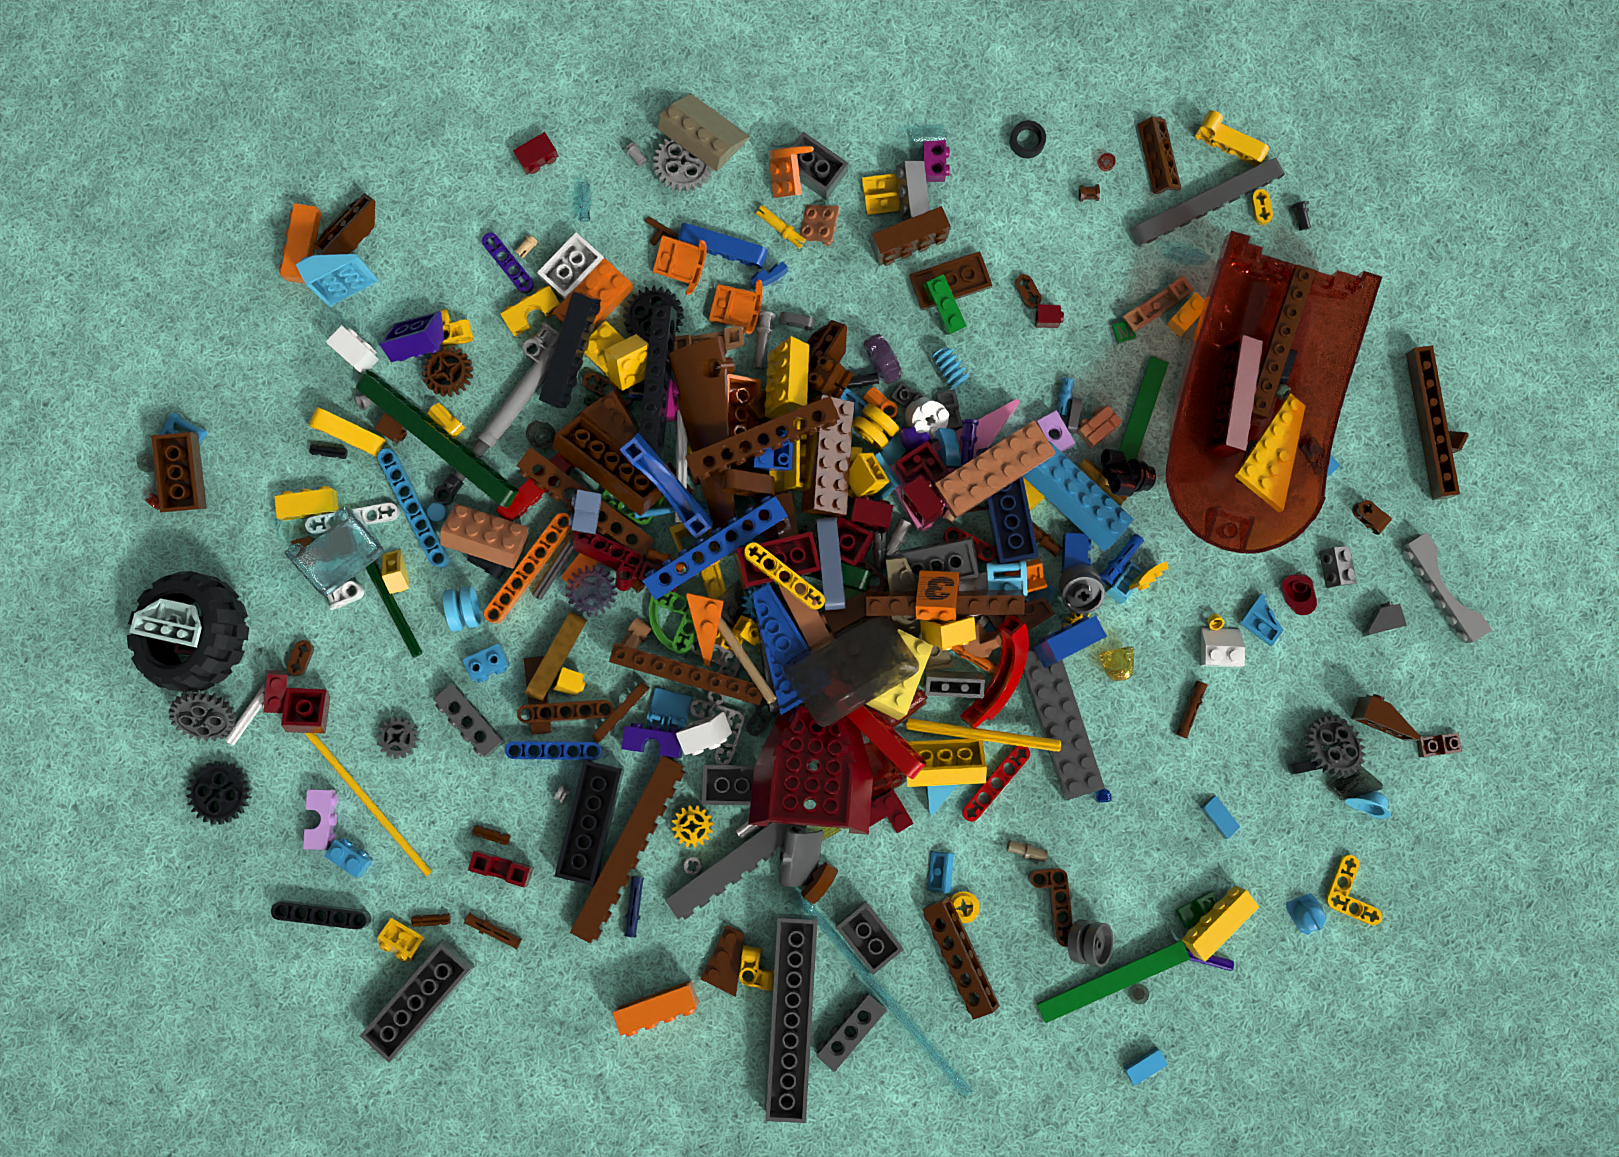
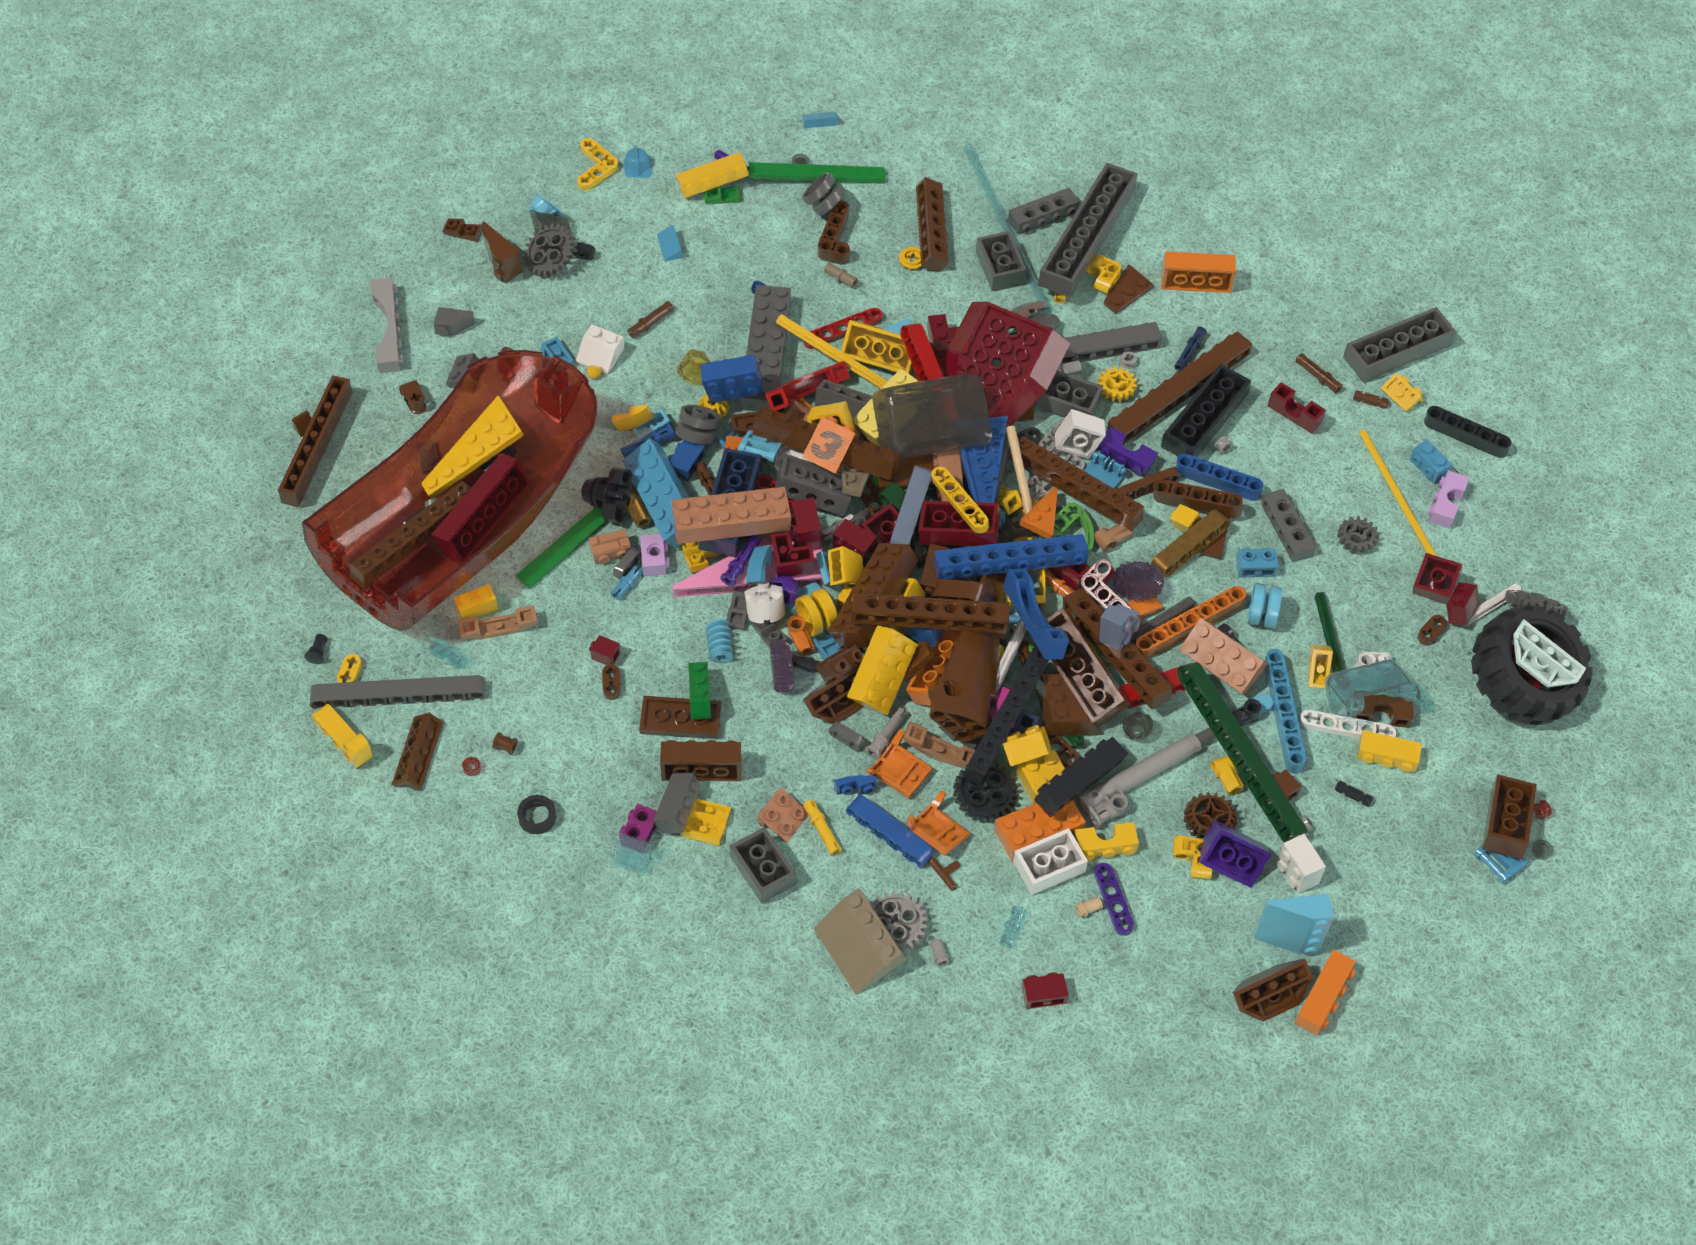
camera: 160 degrees left, 25 degrees down
black gear [186,761,252,825] -> none
yellow beam [308,407,386,457] -> none
reddish brown axle [472,825,511,845] -> none
orange piece [769,146,814,198] -> none
dark azure slope [927,851,954,893] -> none
green tile [1112,321,1136,344] -> none

